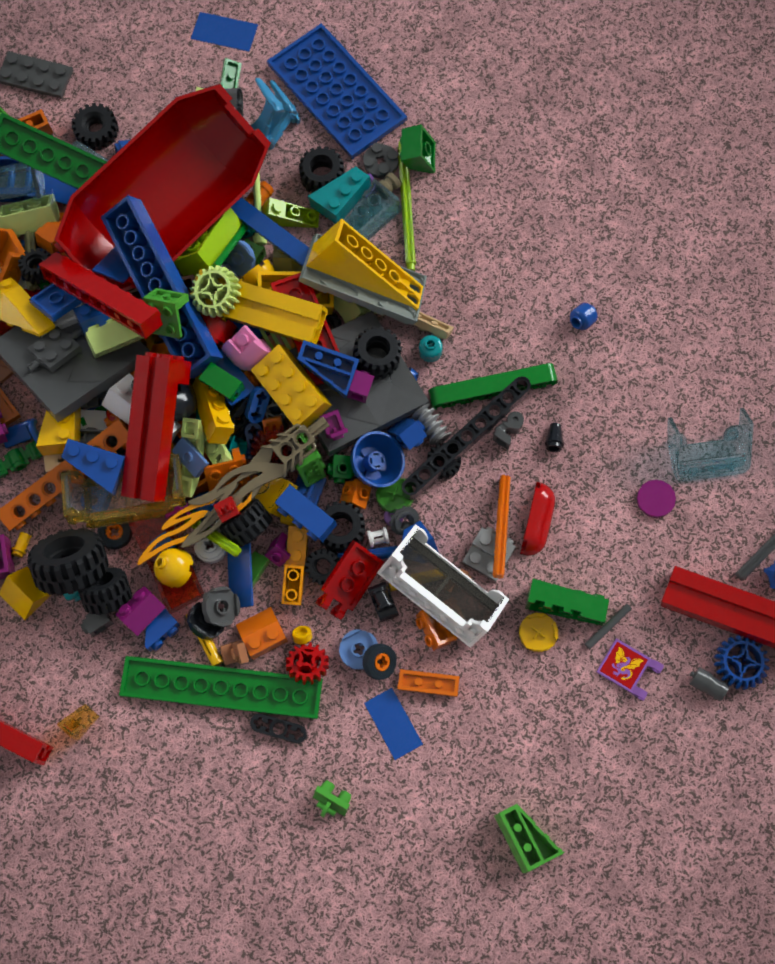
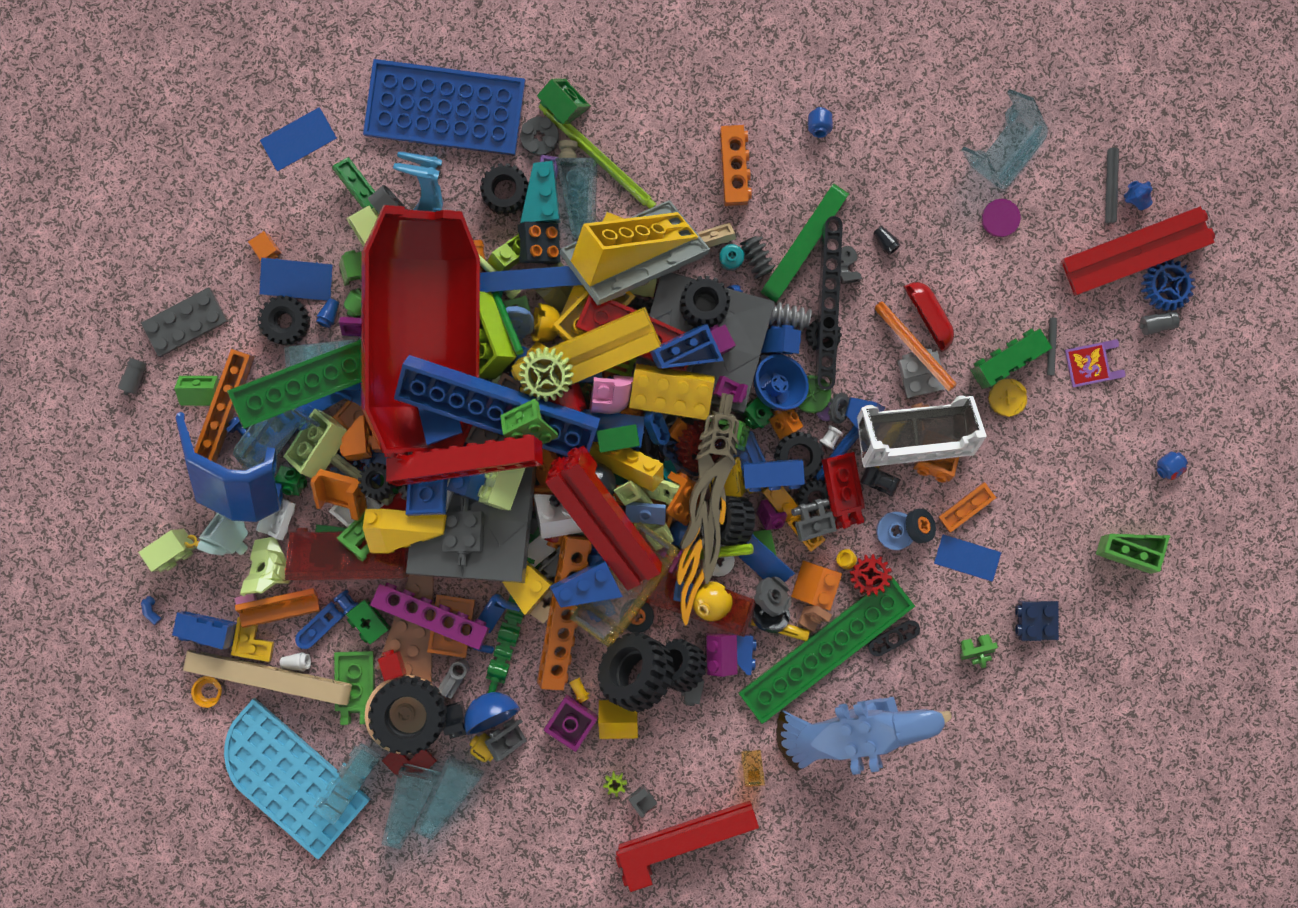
camera: 45 degrees left, 15 degrees up
red tile [213,496,241,523] -> none
none -> orange brick [248,231,281,261]
none -> blue window [259,258,333,301]
none -> black brick [517,222,561,265]
none -> orange brick [720,125,752,206]
none -> dark grey piece [740,236,776,279]
none -> medium blue animal [776,697,952,775]
none -> dark grey plate [791,499,837,541]
none -> dark blue plate [1015,601,1059,641]
none -> blue head [1157,451,1188,480]

